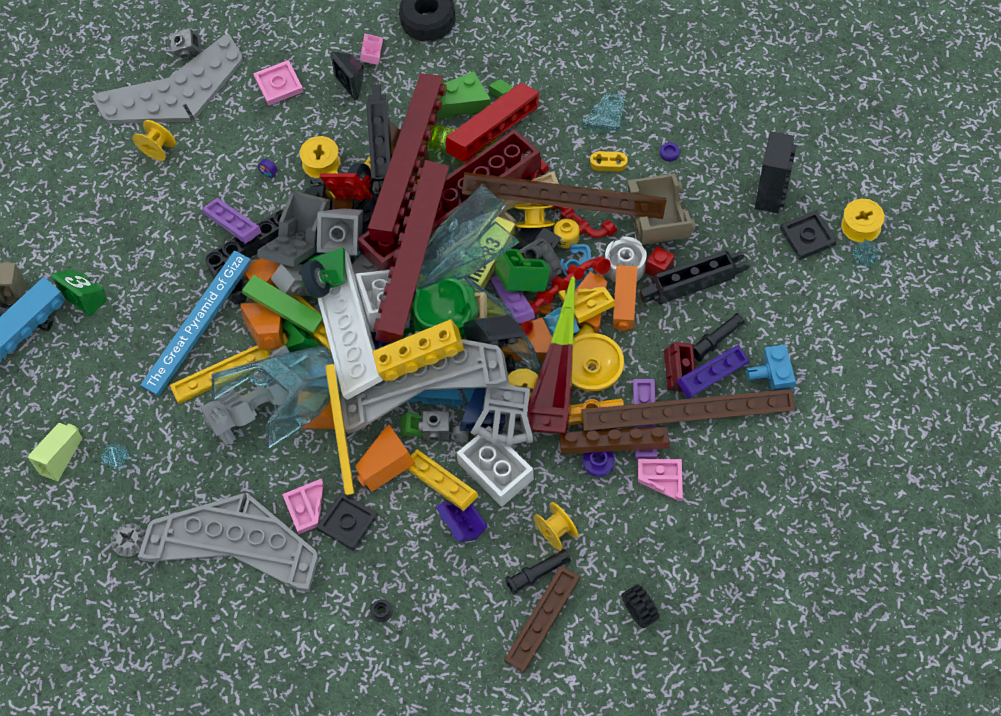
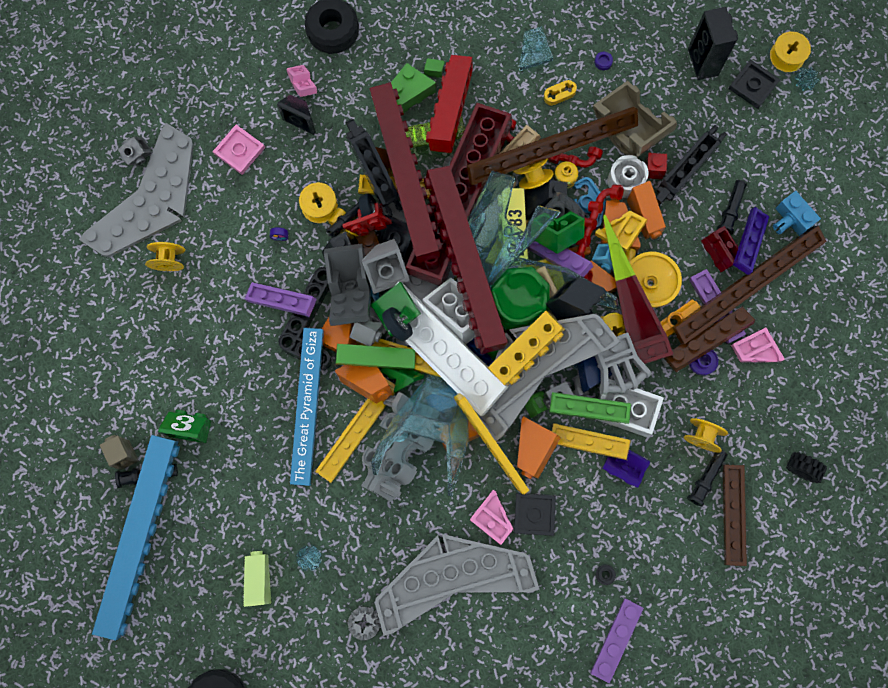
camera: 30 degrees left, 15 degrees up
none -> bright green tile [549,392,631,424]
none -> medium lavender plate [590,598,644,684]

